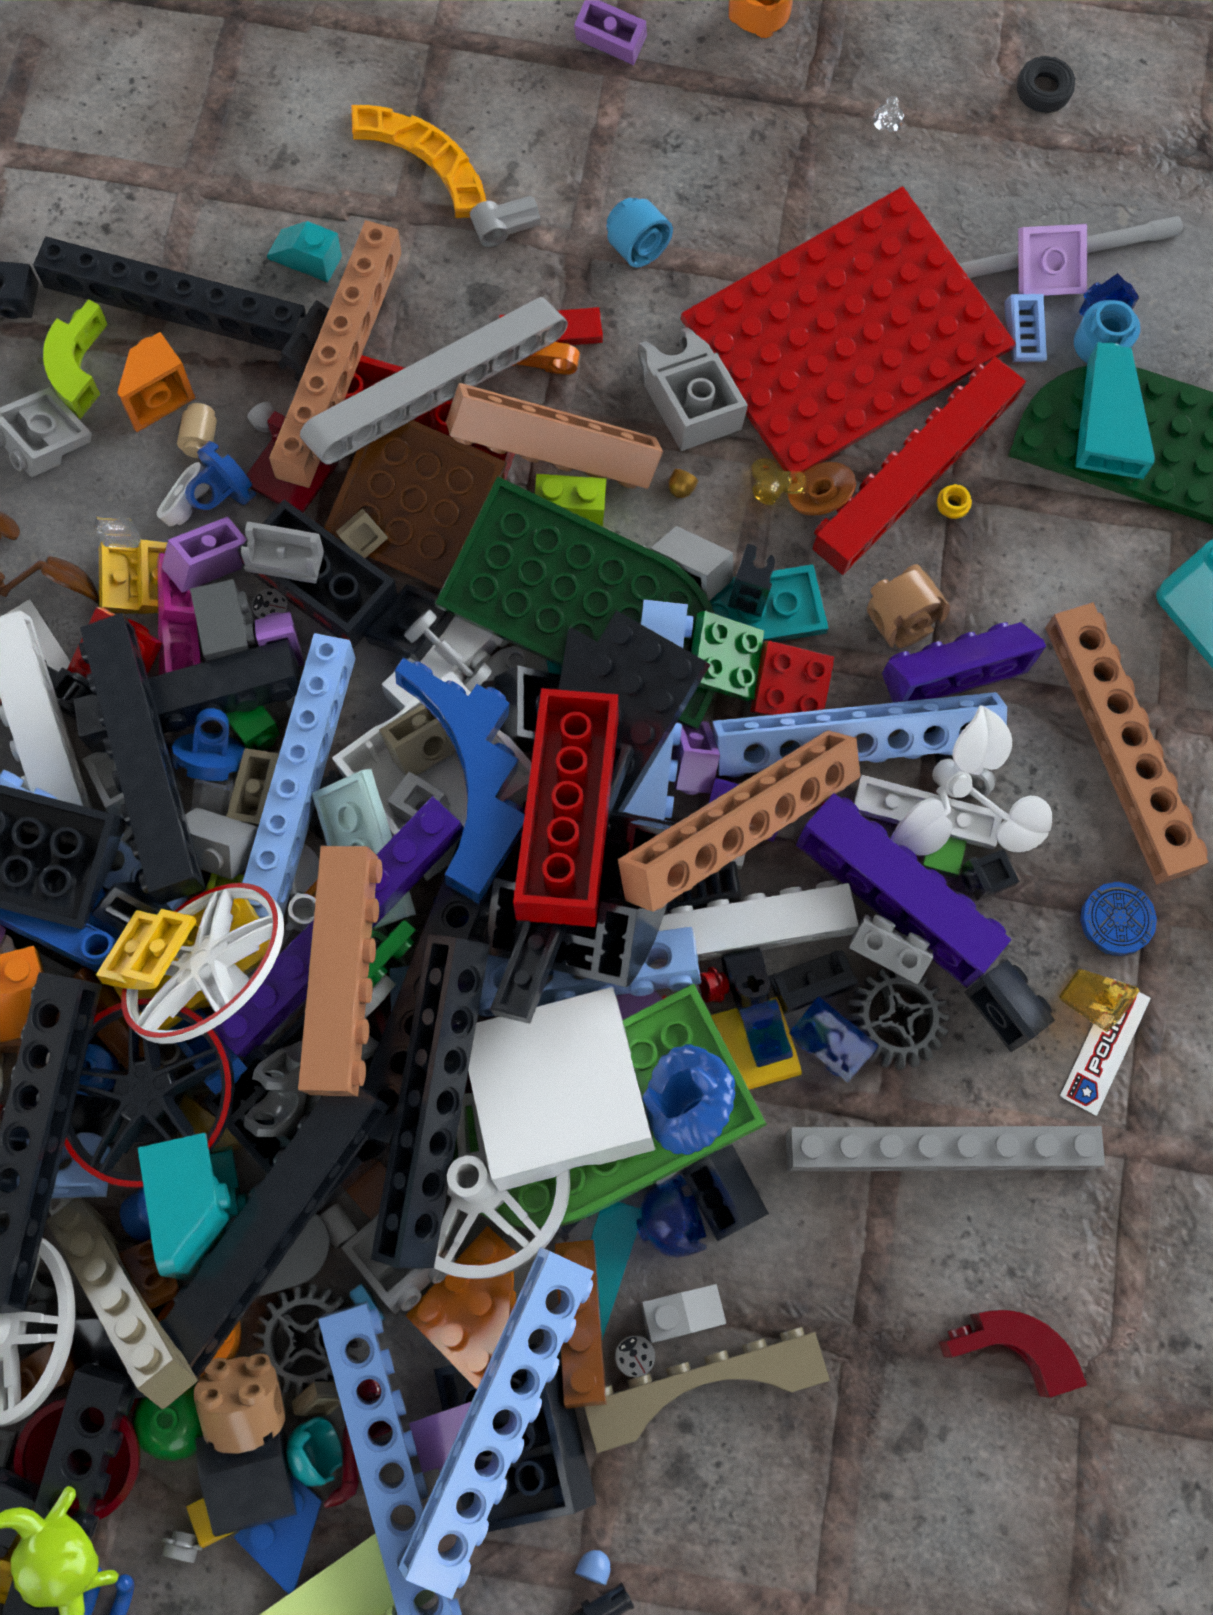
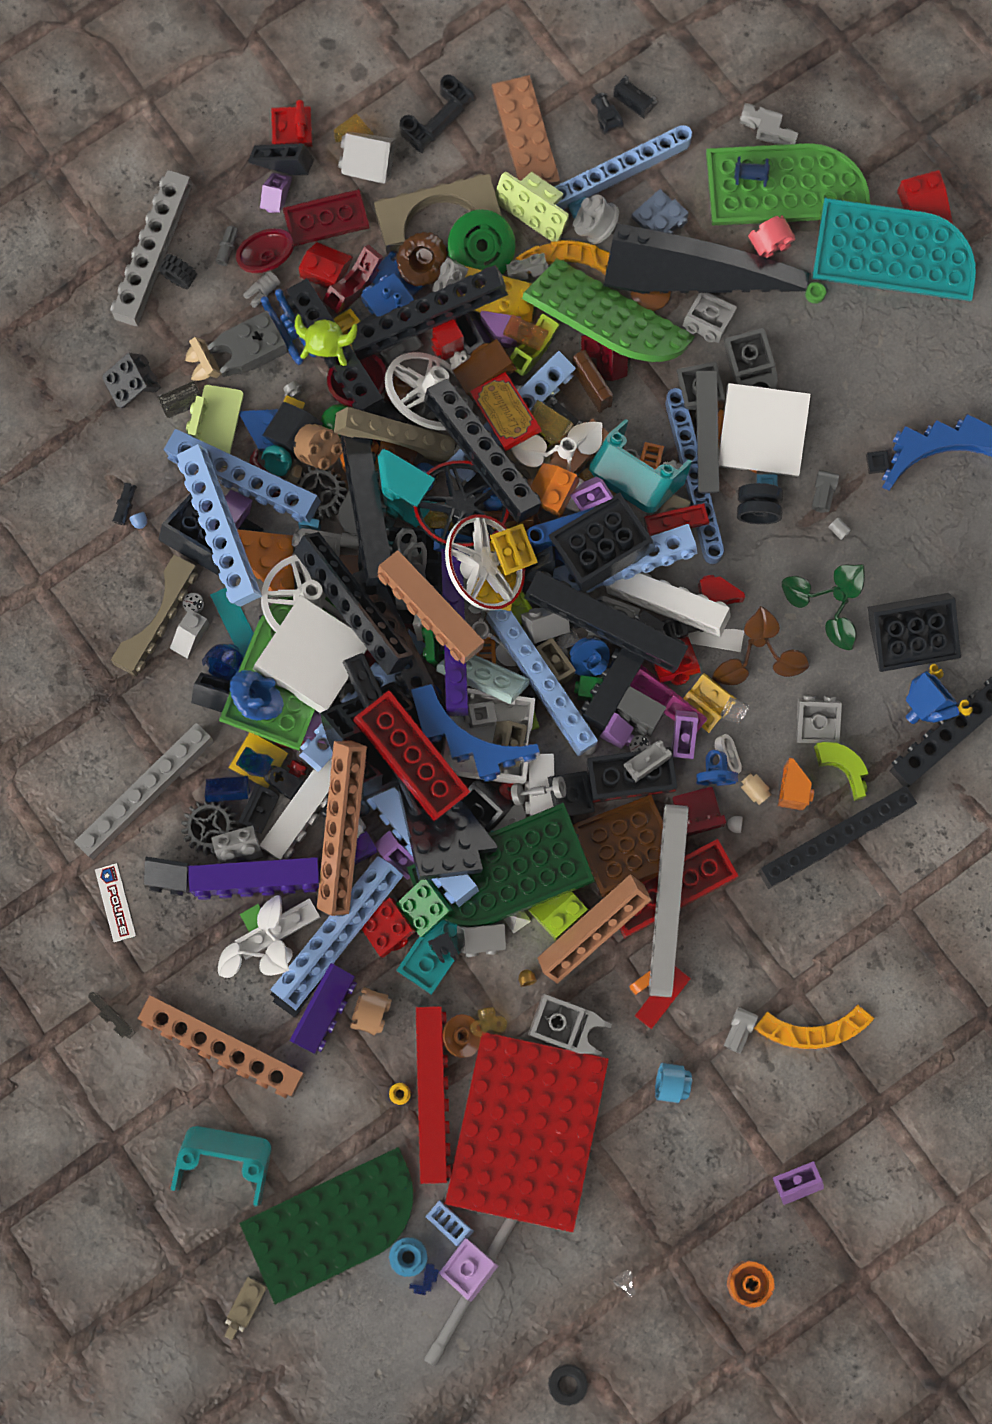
camera: 140 degrees right, 5 degrees up
teal slope [267,221,342,283] -> none
nougat brick [269,220,401,488] -> none
black hinge [279,299,329,383] -> none
dark tan plate [336,508,388,558] -> none
dark orange plate [555,1239,607,1408] -> none
dark red arch [939,1310,1088,1398] -> none
black bracket [961,849,1020,901] -> none
clear yellow slope [1059,968,1140,1032] -> none
teal slope [1075,342,1155,479] -> none
blue tile [1080,882,1157,956] -> none

